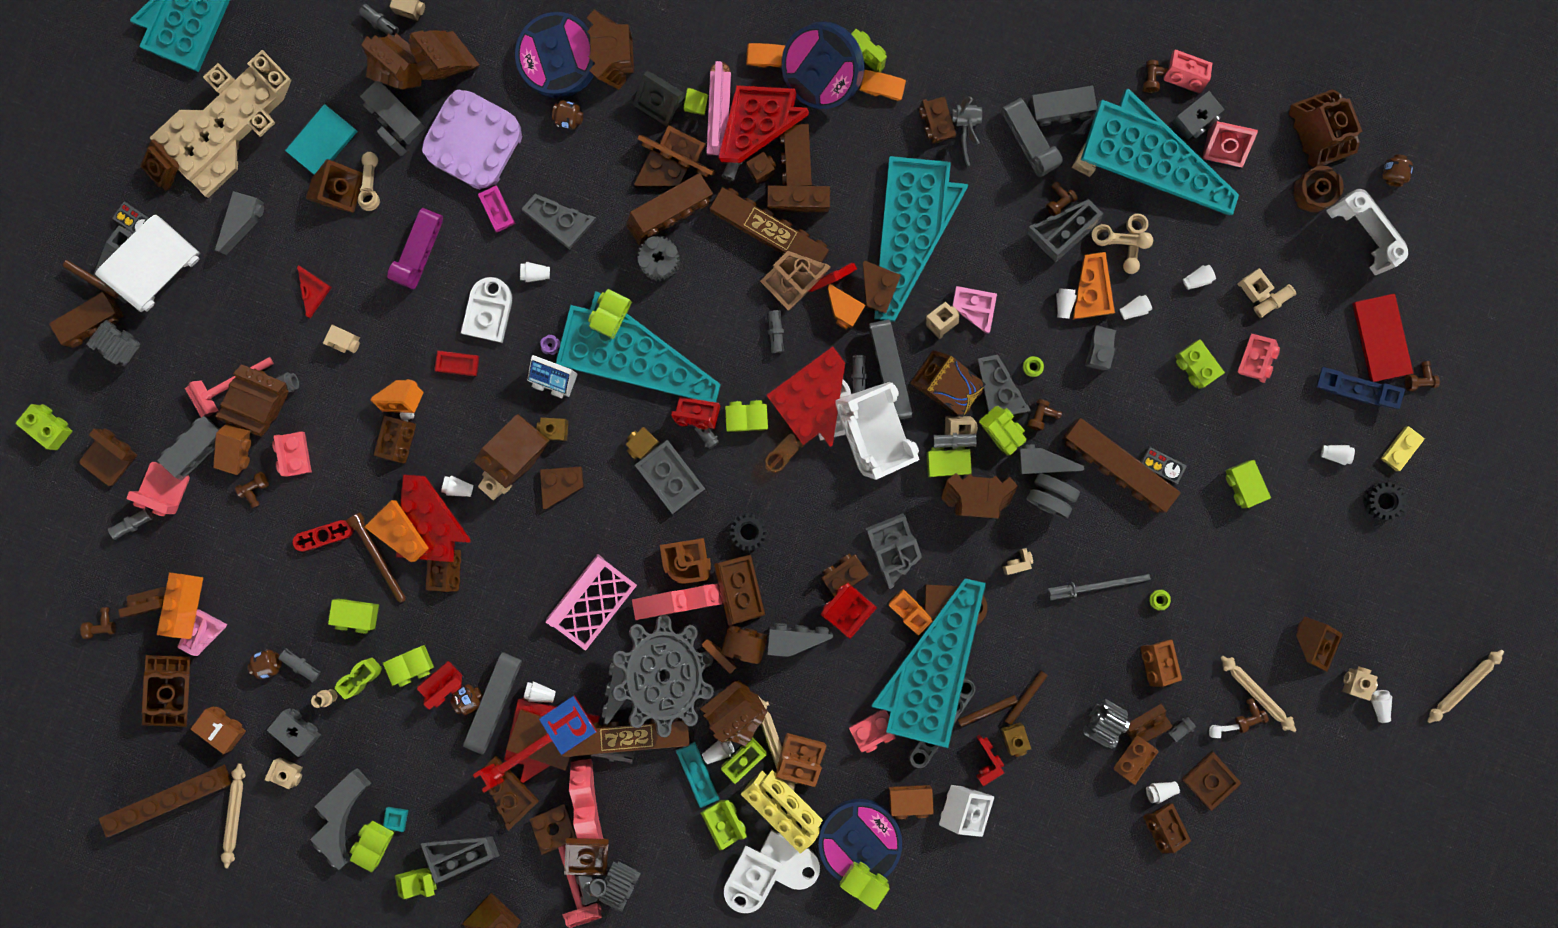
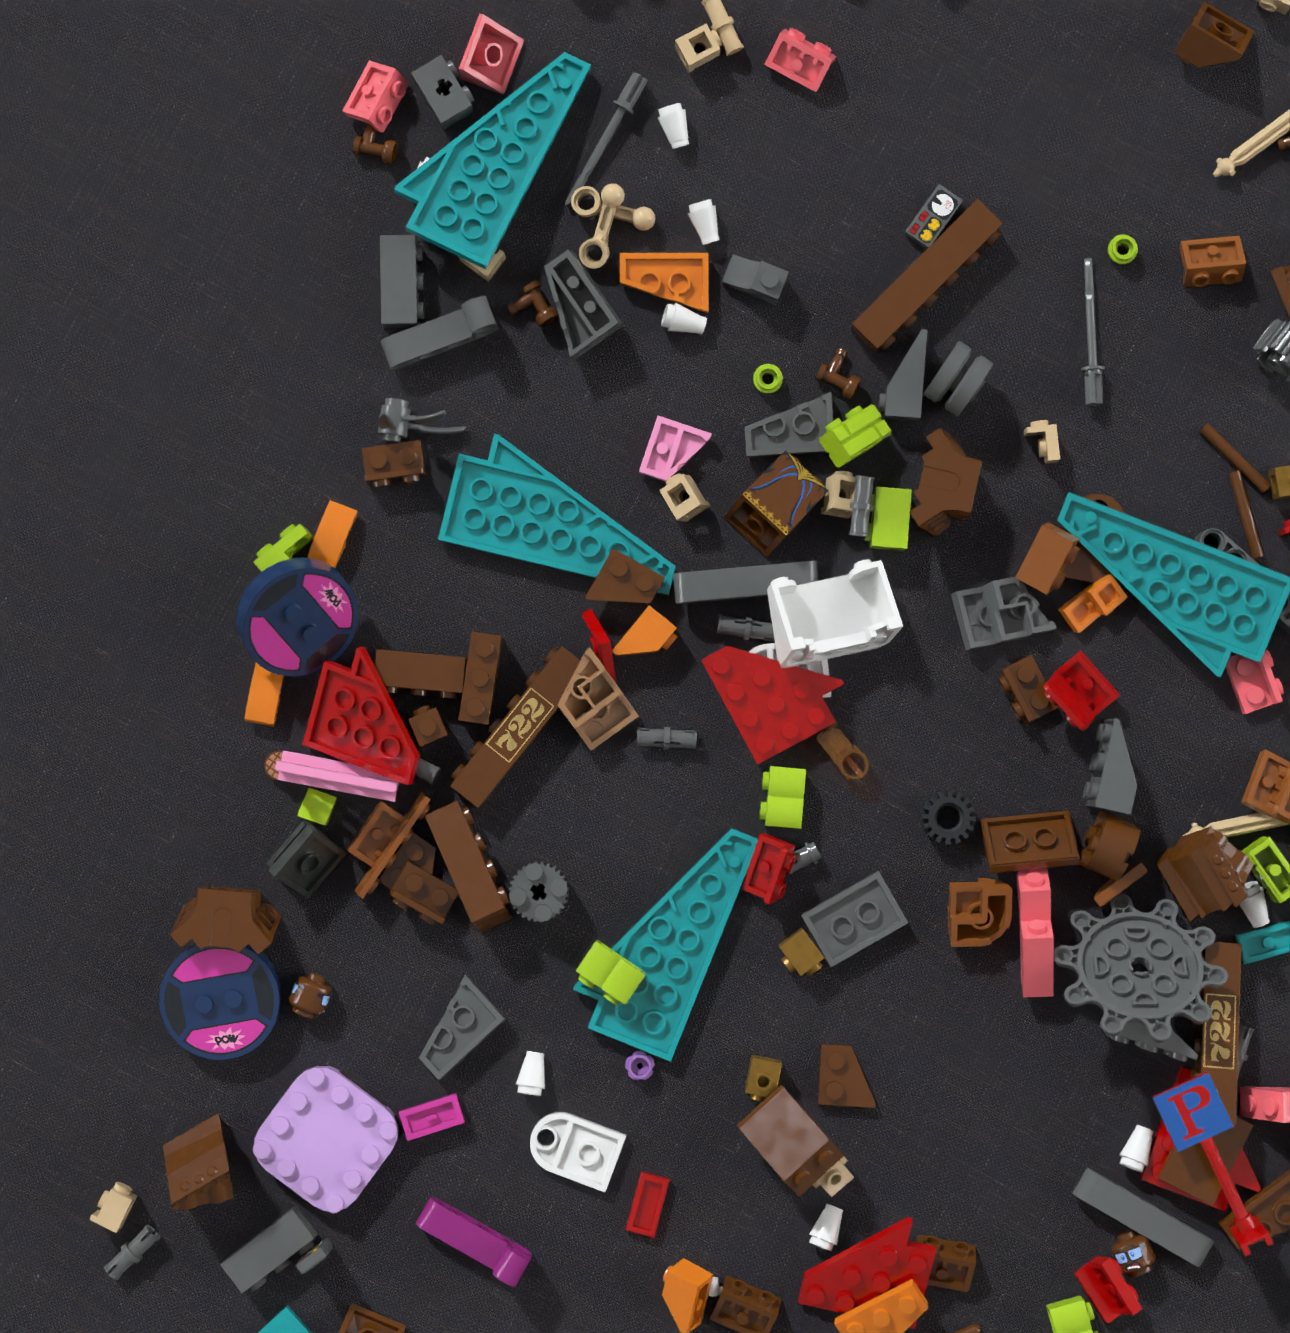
camera: 85 degrees left, 0 degrees up
tan piece [358,152,380,211] -> none
reddish brown slope [361,33,422,89] -> none
slope [527,355,578,398] -> none
bright pink fence [546,554,637,651] -> none
lime brick [1175,339,1225,389] -> none
lime brick [1225,460,1271,508] -> none
none -> reddish brown bracket [389,861,458,925]
none -> dark grey piece [565,72,648,208]
none -> dark orange brick [1015,522,1080,595]

